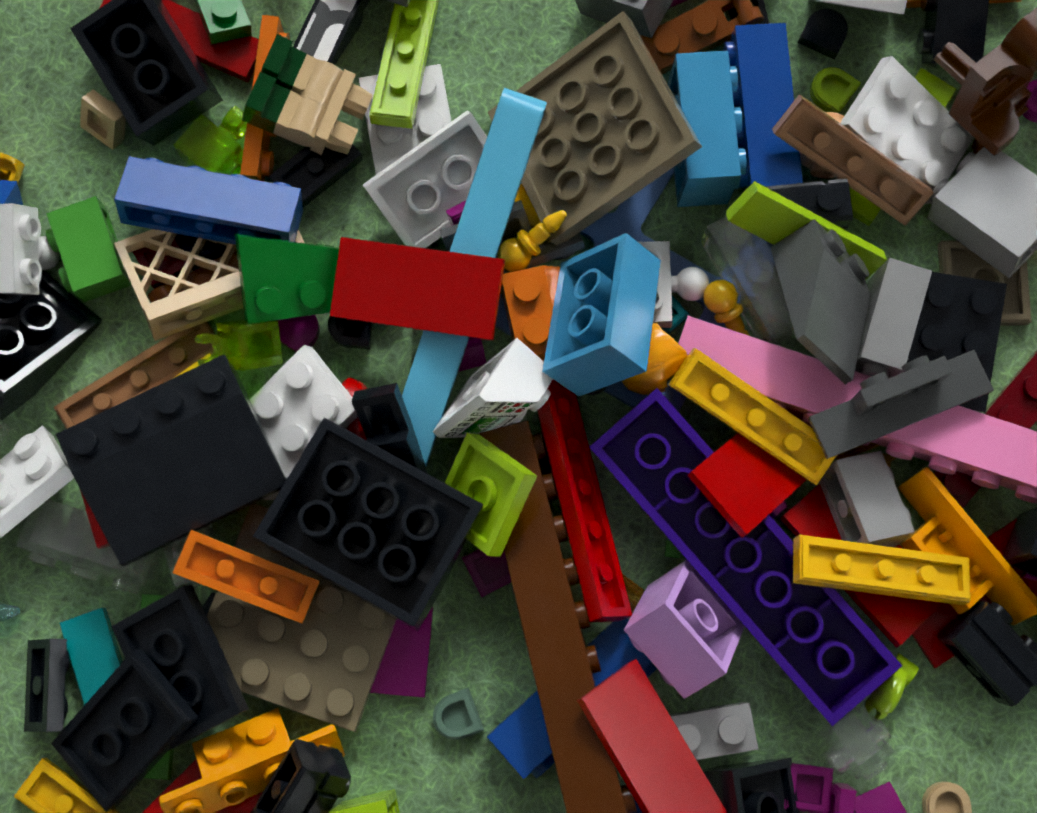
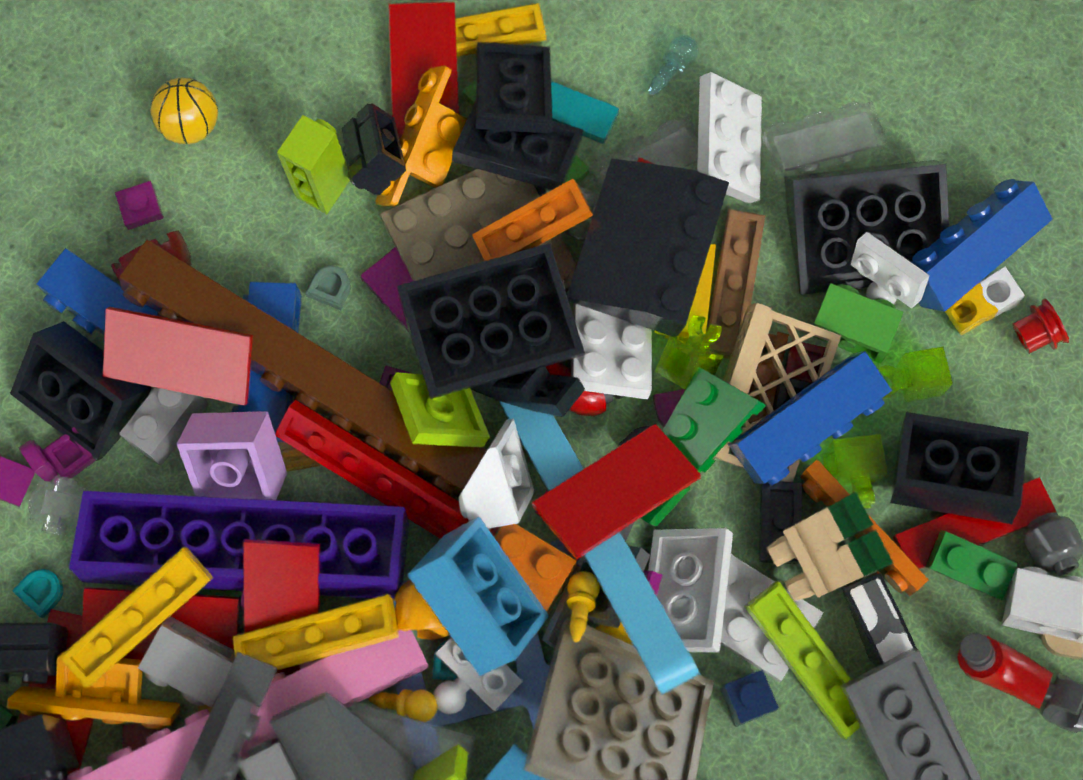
camera: 140 degrees right, 5 degrees down
black plate [24,639,70,732] -> none
tan plate [80,89,126,150] -> none
lime arm [865,652,919,720] -> none
none -> teal tile [12,569,64,619]
none -> dark blue brick [720,669,779,727]
none -> clear neon green brick [877,346,953,402]

